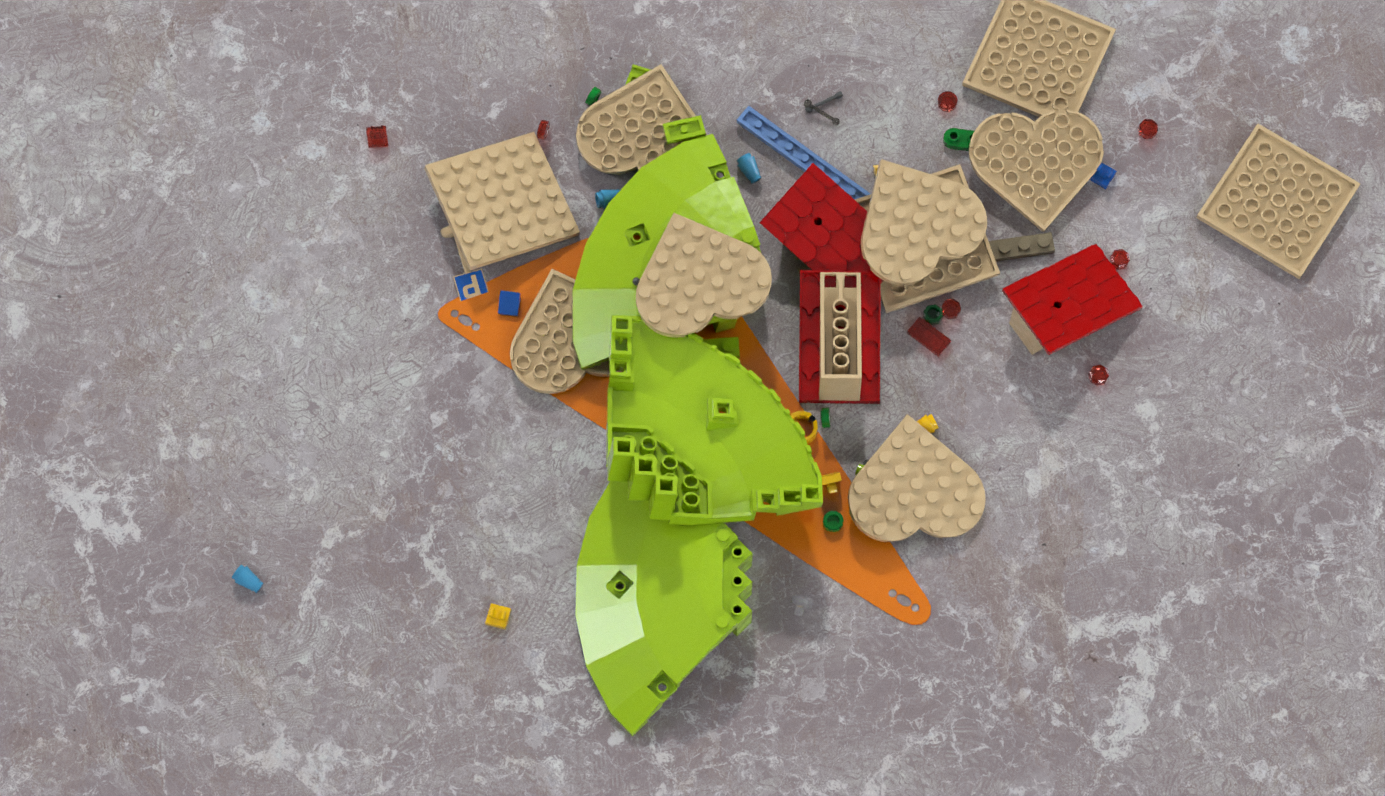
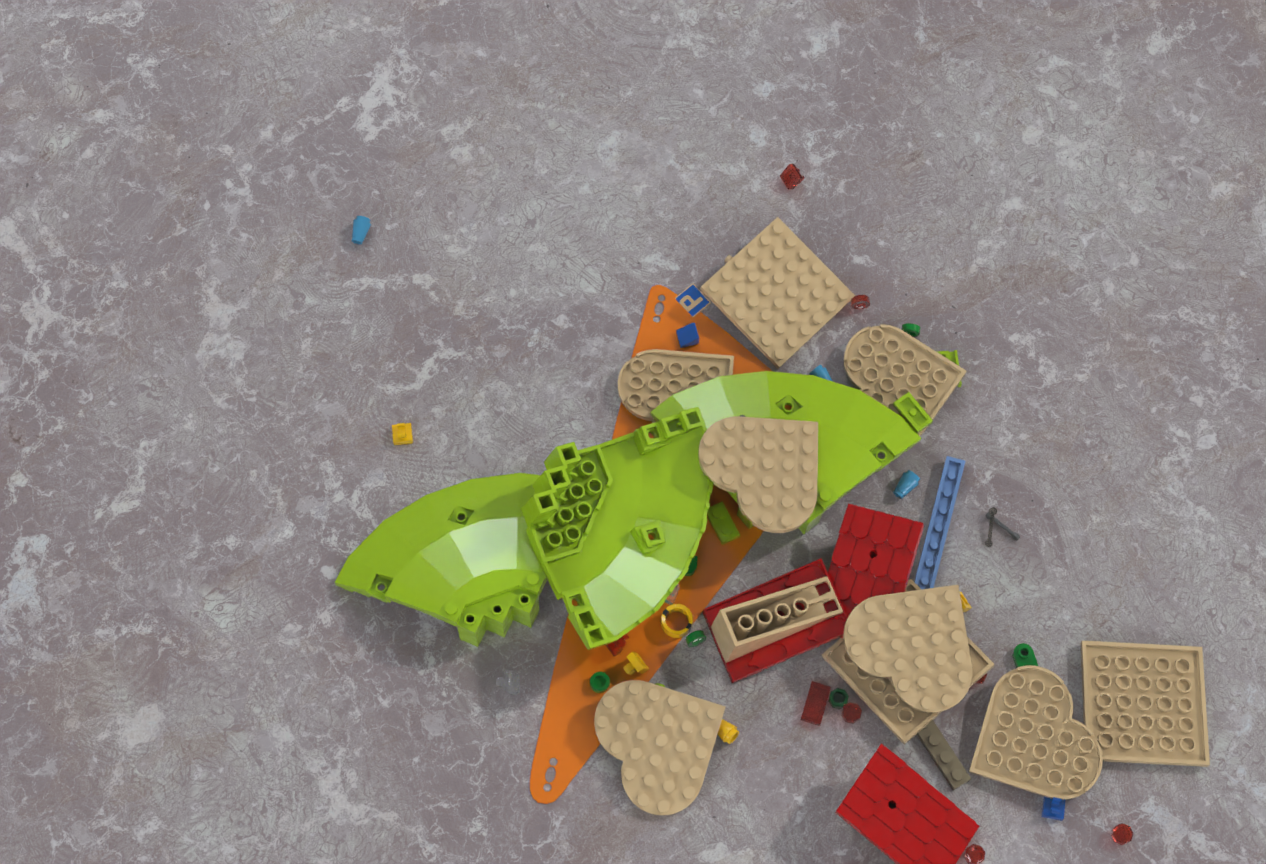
camera: 65 degrees right, 5 degrees down
clear red tile [938,91,958,112] -> none

